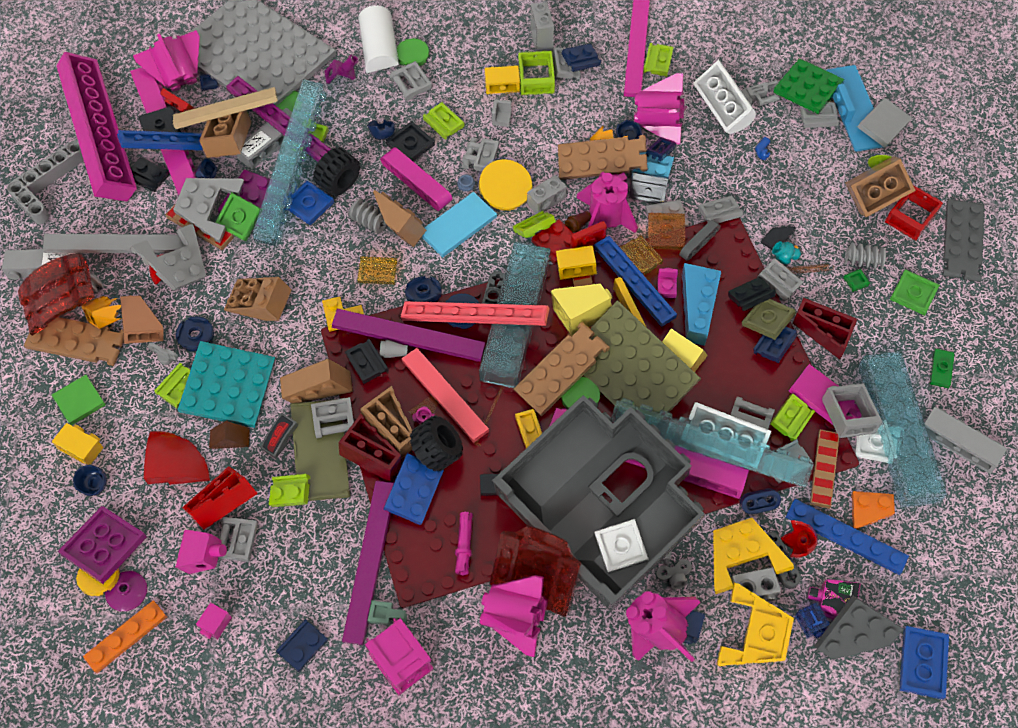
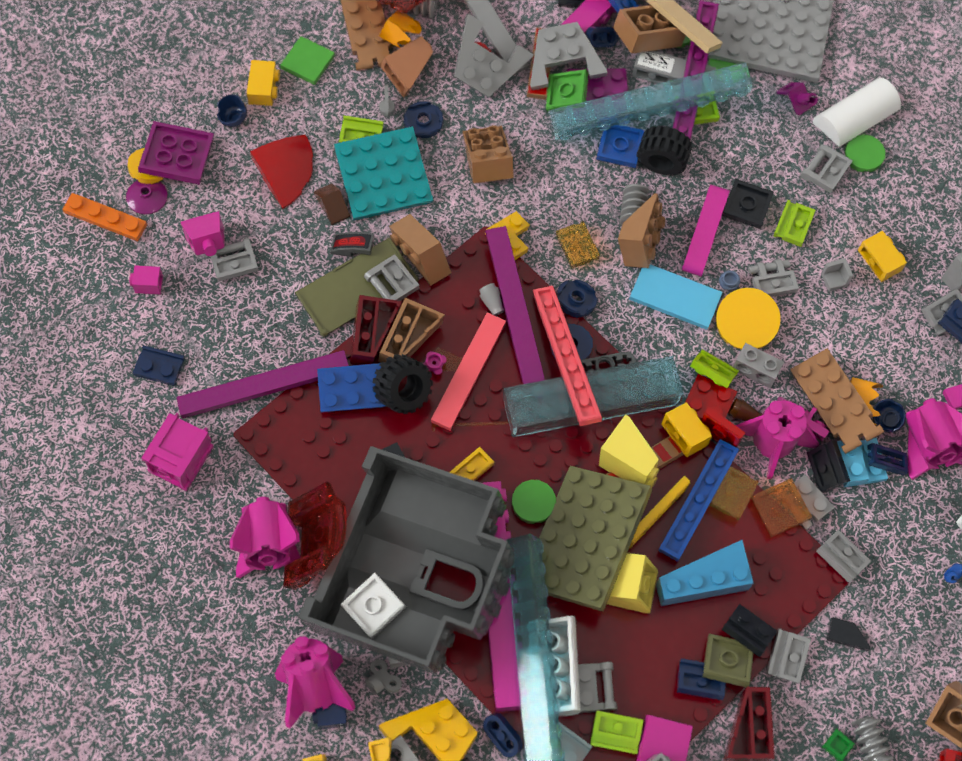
camera: 60 degrees right, 5 degrees up
red wedge [182,466,258,530] -> none
lime plate [269,474,311,507] -> none
black plate [345,339,388,384] -> none
dark blue hair [367,119,396,140] -> none
sand green plate [368,600,407,626] -> none
dark pink pin [455,512,473,575] -> none
medium nougat hinge [514,322,610,417] -> none
lime window [518,51,555,95] -> none
dark pink bracket [657,268,678,298] -> none
dark grey beam [679,220,720,261] -> none
teal animal [772,241,801,265] -> none
nougat piece [786,264,834,273] -> none

